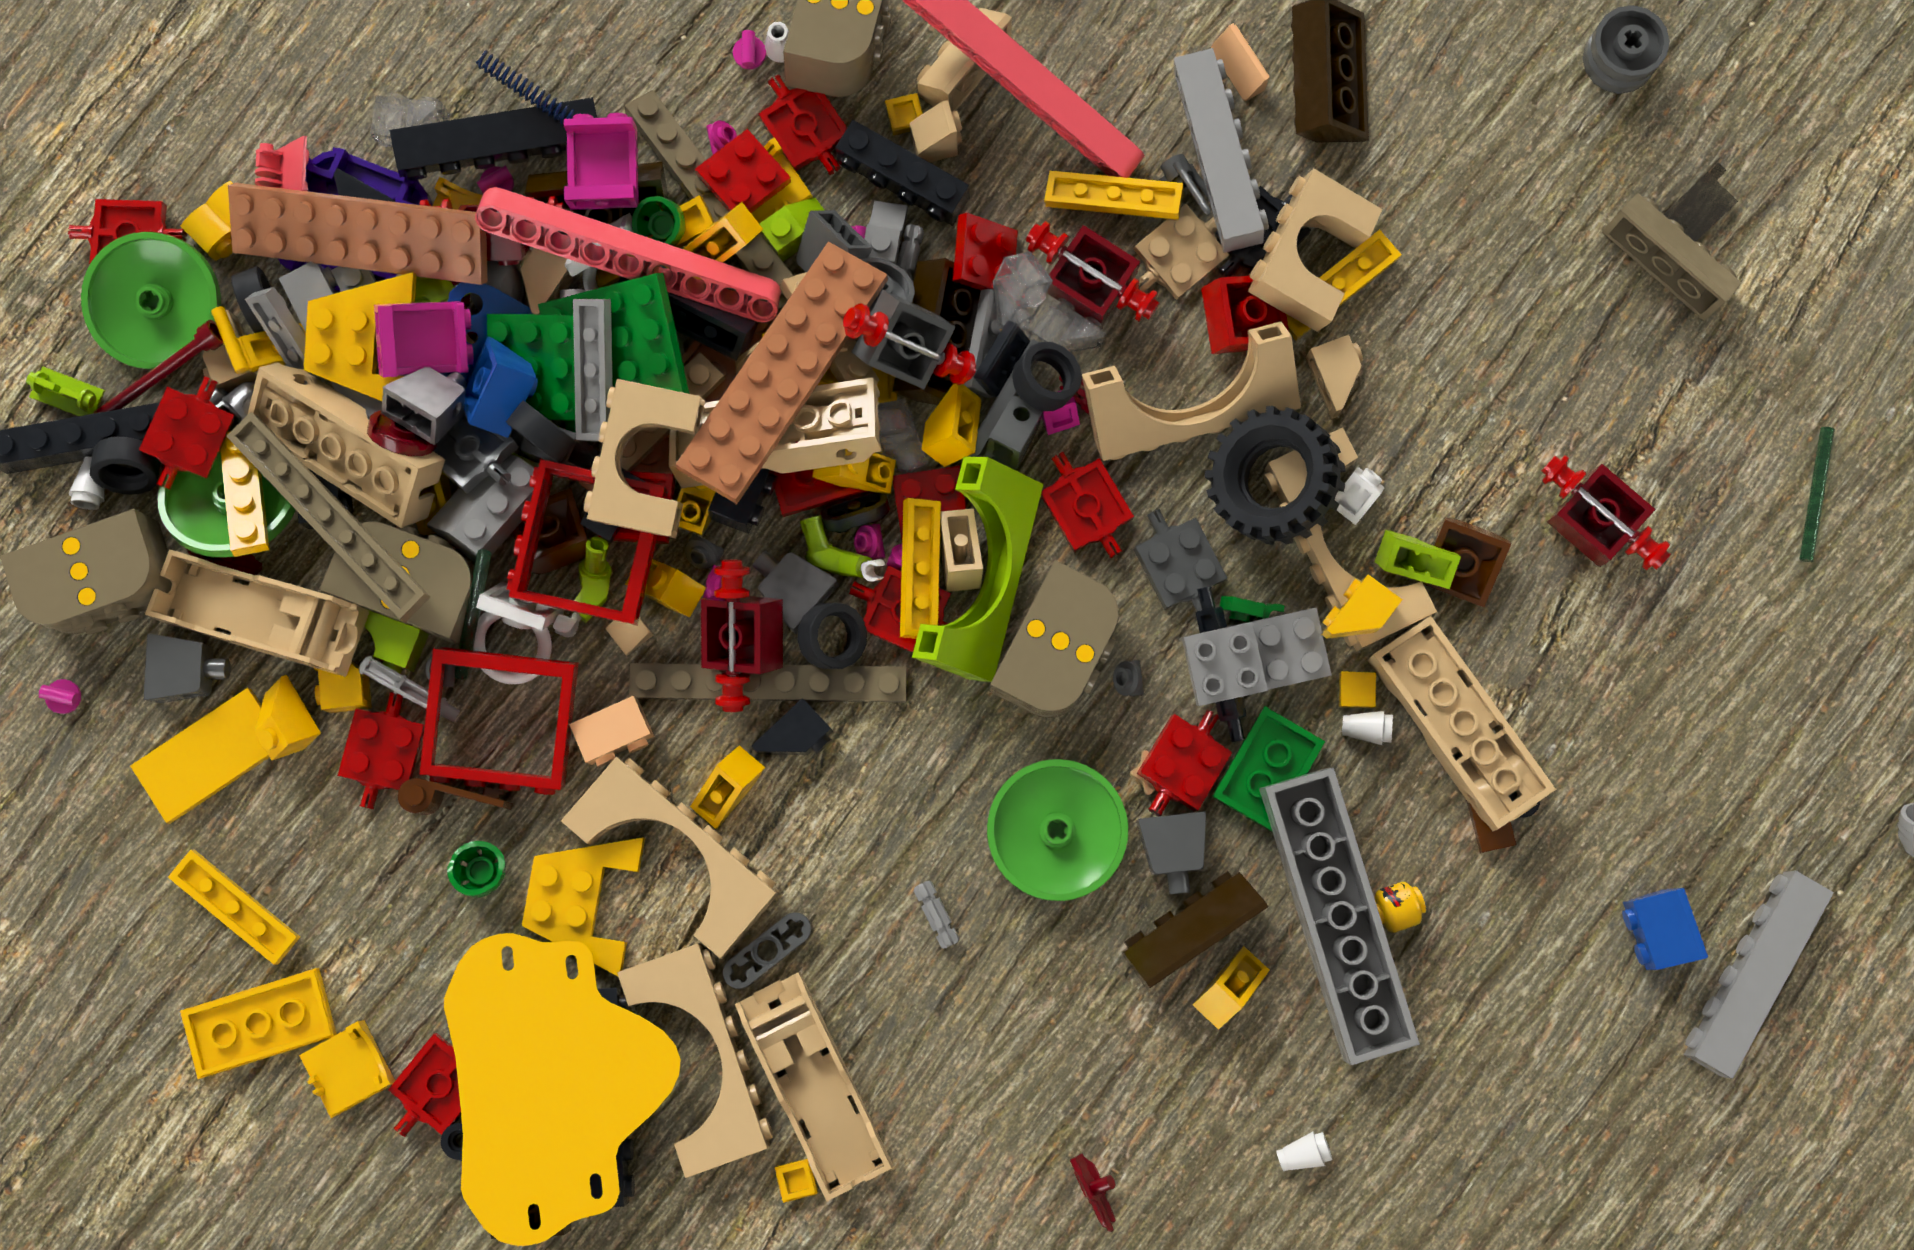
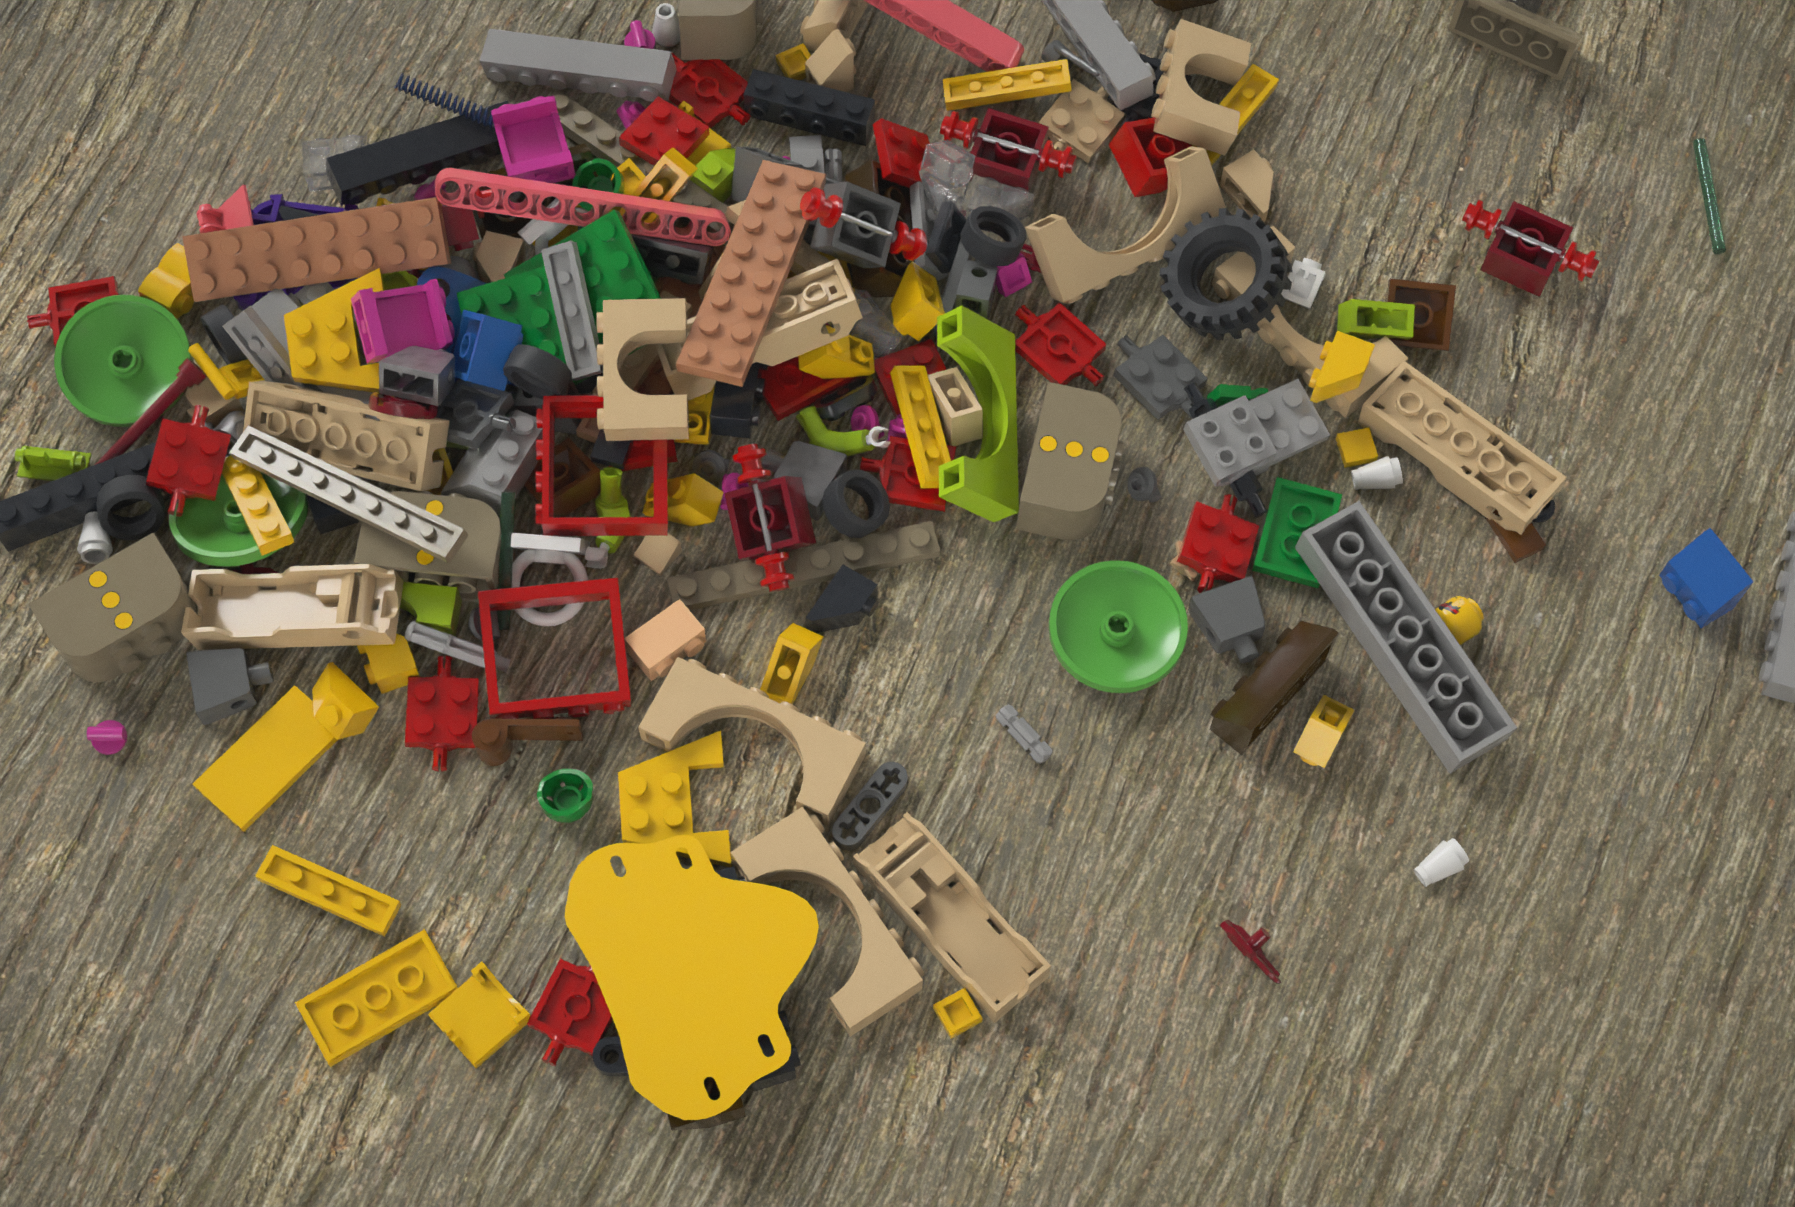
camera: 20 degrees left, 15 degrees down
none -> light grey brick [480,29,676,101]

